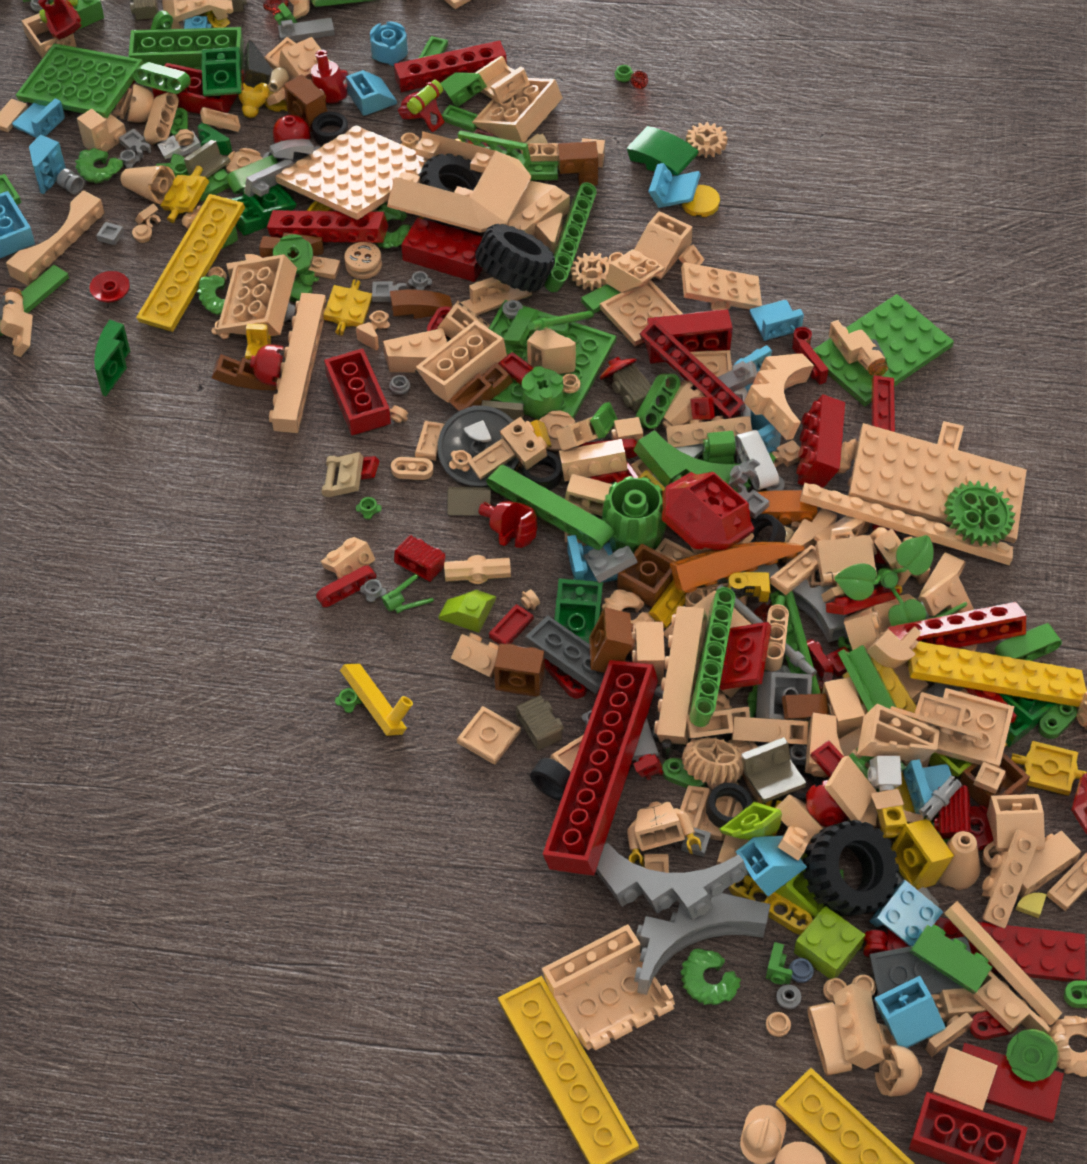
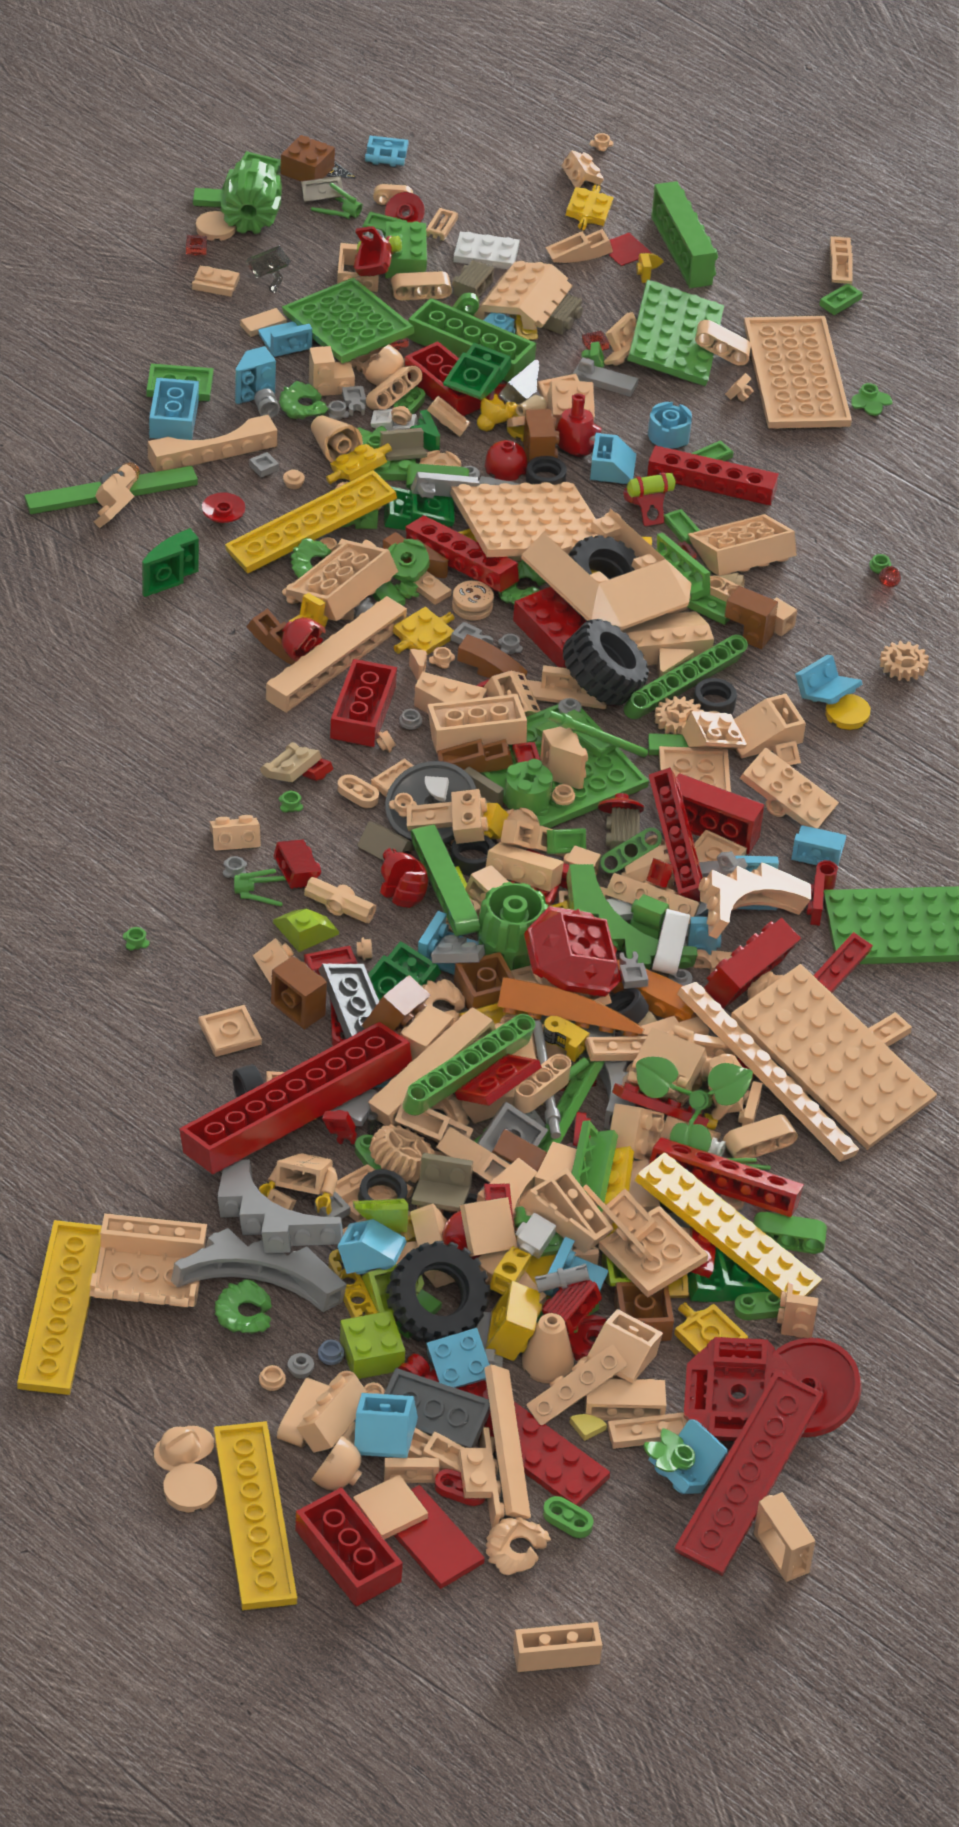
camera: 30 degrees right, 10 degrees down
bright green beam [133,62,191,94] -> none
light nougat tile [135,203,161,229] -> none
light grey slope [269,139,314,159] -> none
red beam [316,565,377,607] -> none
yellow piece [340,664,413,736] -> none
bright green slope [440,73,487,107] -> none
light nougat panel [476,56,530,104] -> none
dark tan brick [516,695,564,751] -> none
green slope [626,126,699,176] -> none
light grey plate [728,459,760,489] -> none
bright green bracket [766,942,793,985] -> none
light nougat plate [778,825,810,861] -> none
light nougat plate [829,320,888,376] -> none
light nougat brick [867,627,922,668] -> none
light nougat sticker [871,789,904,809] -> none
bright green brick [909,924,992,994] -> none
light nougat plate [920,573,974,616] -> none
bright green gear [944,481,1015,546] -> none
light nougat plate [973,762,1006,794] -> none
bright green tile [1006,1029,1059,1082] -> none
none -> light nougat beam [391,271,452,300]
none -> black tyre [693,678,737,714]

